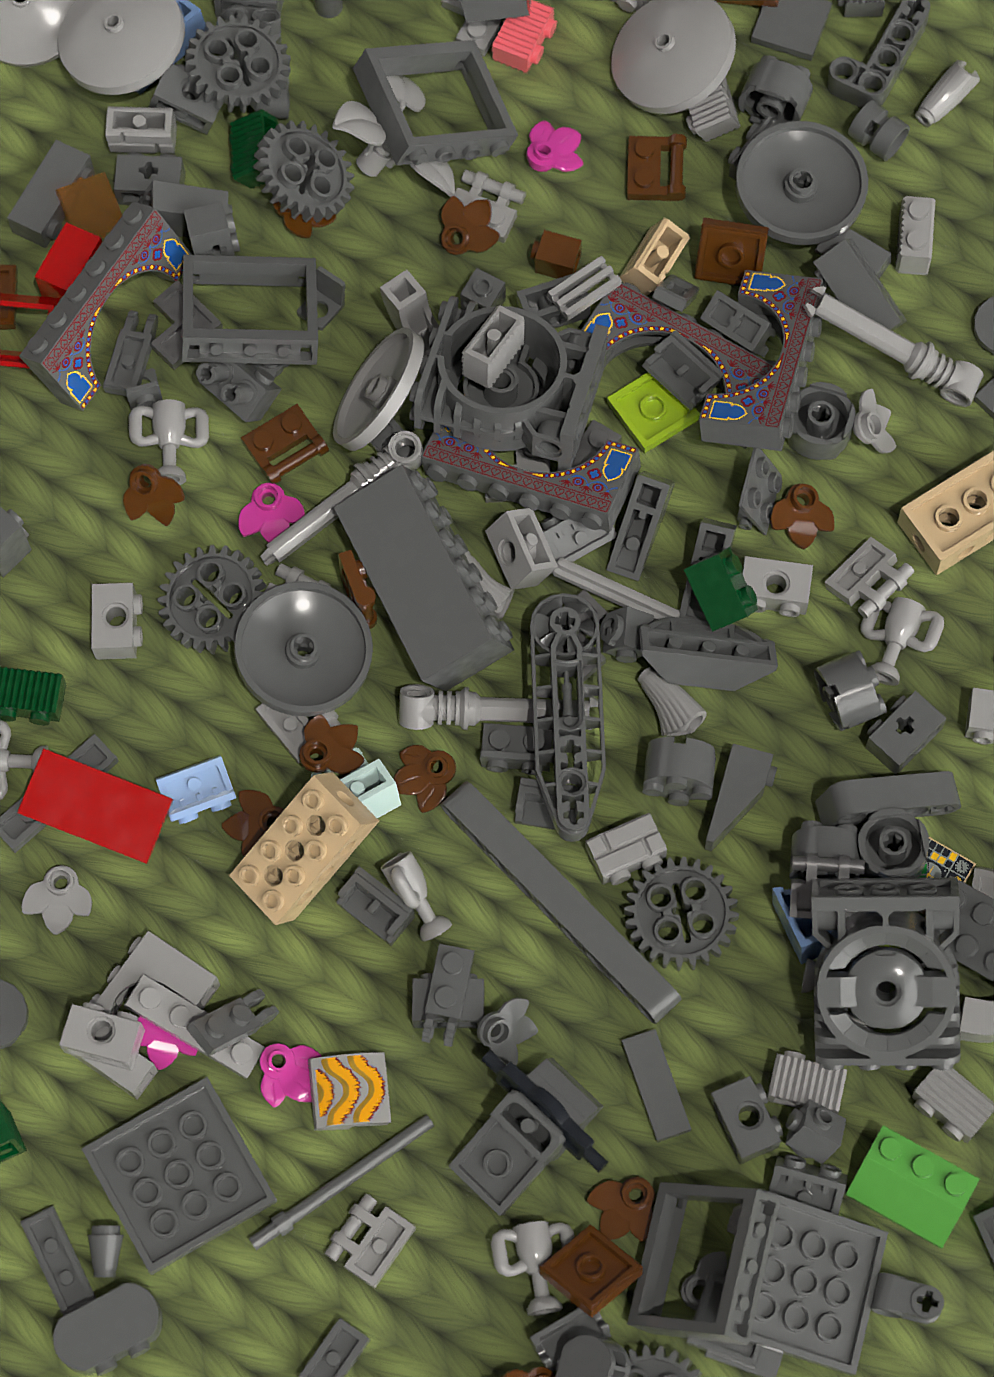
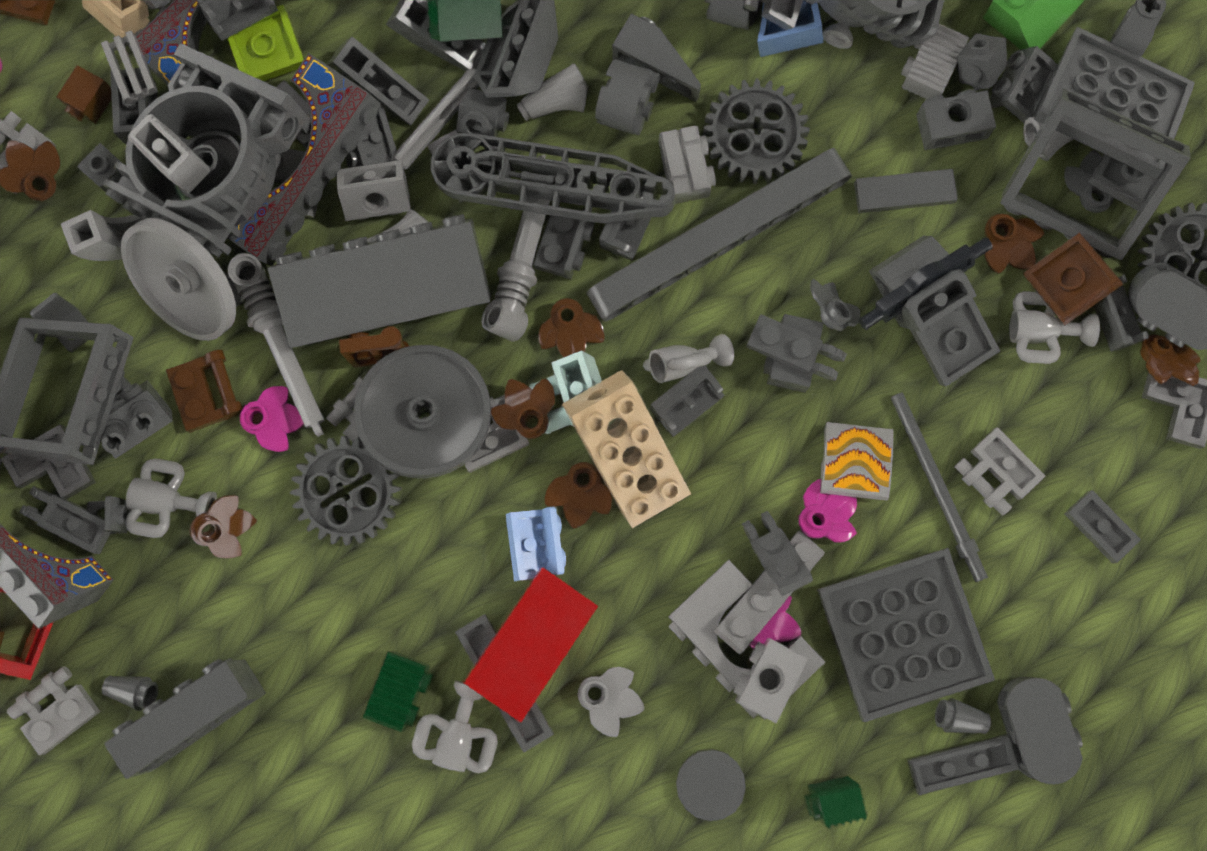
camera: 75 degrees left, 10 degrees up
light grey brick [91,583,143,660] -> none

